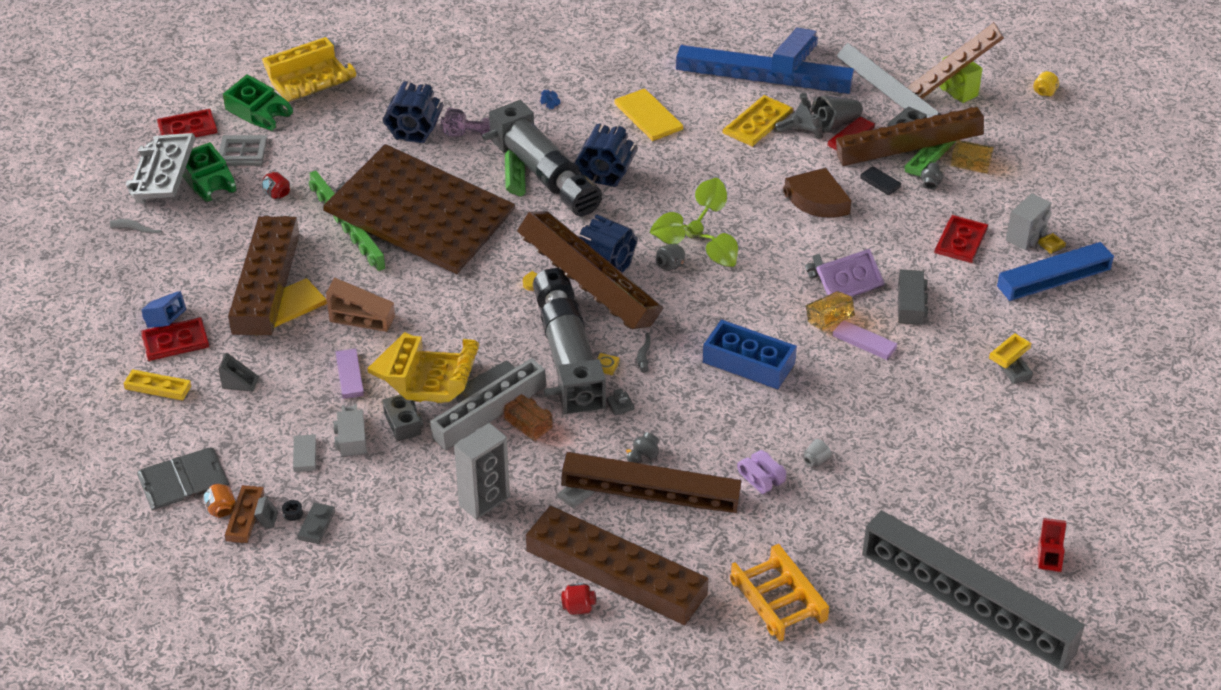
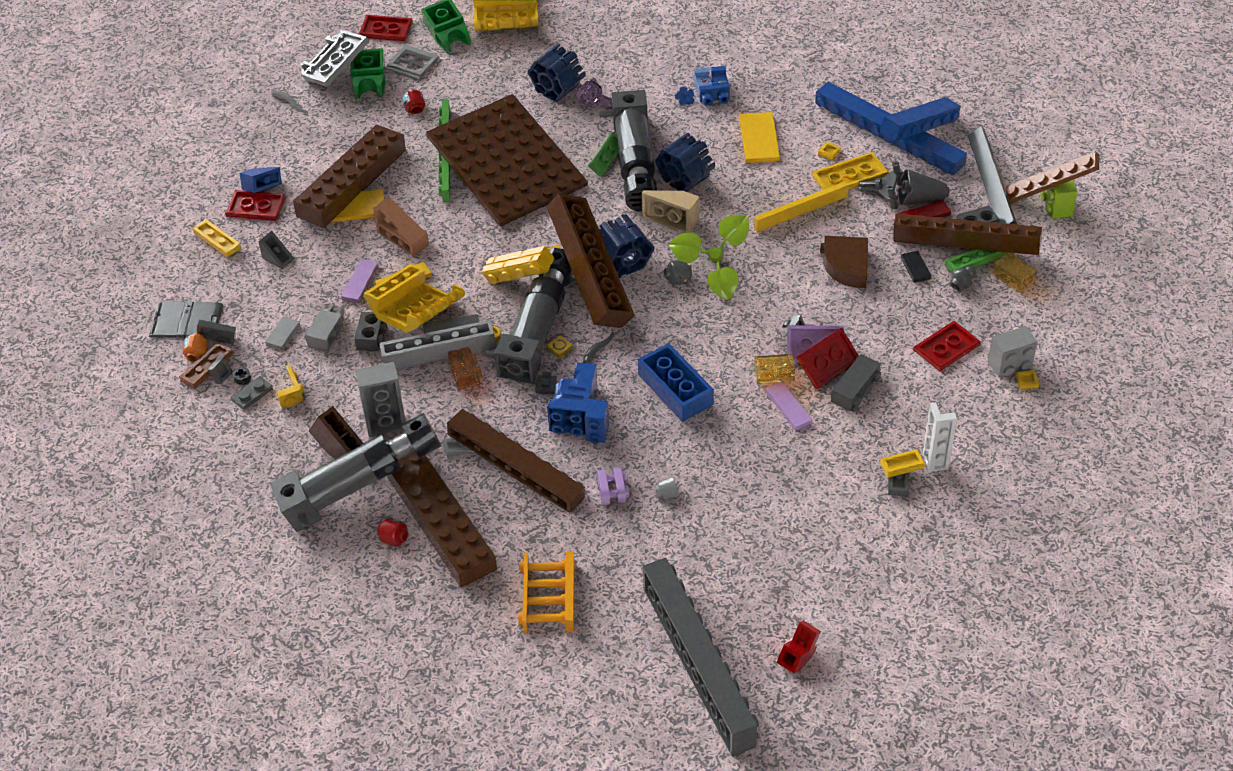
camera: 30 degrees right, 5 degrees up
dark grey animal [626,432,660,463] -> none
blue brick [997,242,1114,301] -> none
yellow head [1033,71,1059,96] -> none
none -> dark grey plate [197,320,236,344]
none -> dark grey piece [270,413,441,532]
none -> yellow bracket [277,365,305,408]
none -> reddish brown brick [309,406,363,459]
none -> yellow brick [482,246,554,284]
none -> blue brick [547,362,609,444]
none -> tan slope [642,191,699,233]
none -> blue hips [694,66,730,106]
none -> yellow tile [754,181,849,232]
none -> red tile [796,327,859,389]
none -> yellow tile [818,142,841,161]
none -> white fence [923,402,957,472]

